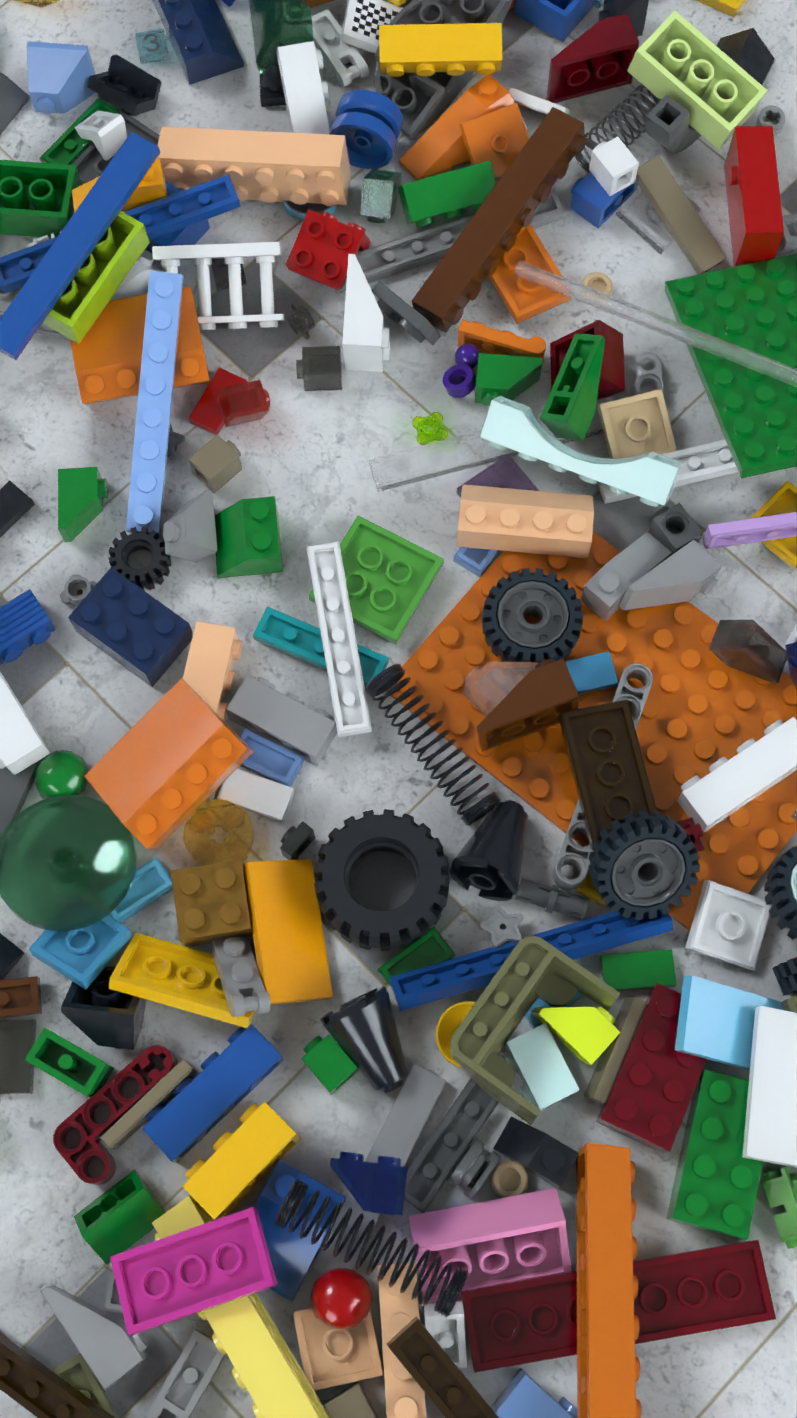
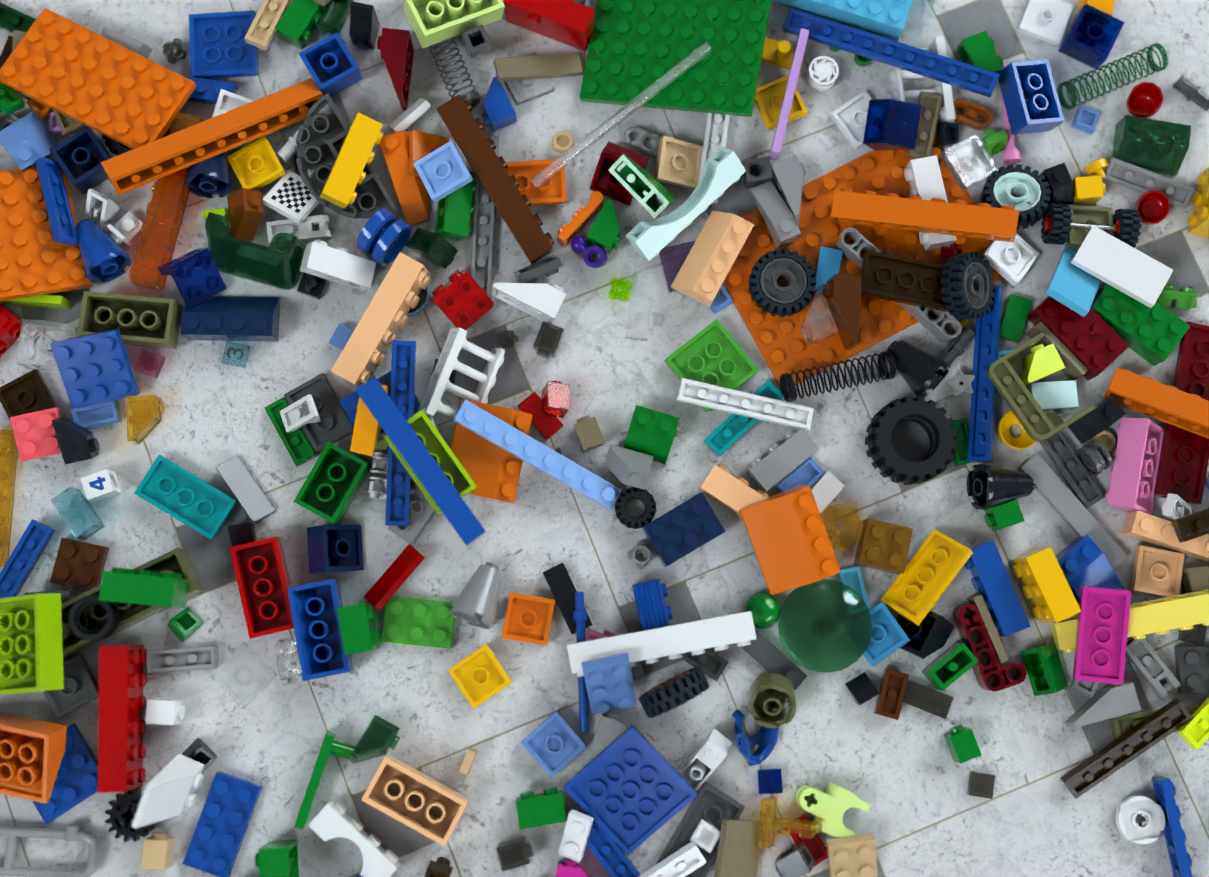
camera: 75 degrees left, 10 degrees up
medium blue slope [27,41,96,114] -> none
green slope [58,467,108,542] -> none
black bracket [87,54,162,116] -> none
light grey plate [211,936,270,1017] -> none
light orange tile [243,859,333,1005] -> none
black piece [274,1179,469,1318] -> none
pearl dark grey plate [280,821,315,860] -> none
red hair [310,1268,372,1329] -> none
clear blue slope [330,1152,408,1216] -> none
white brick [589,137,639,196] -> none
clear smoke slope [709,620,789,683] -> none
none -> light blue plate [413,140,473,203]
none -> orange brick [831,188,1019,243]

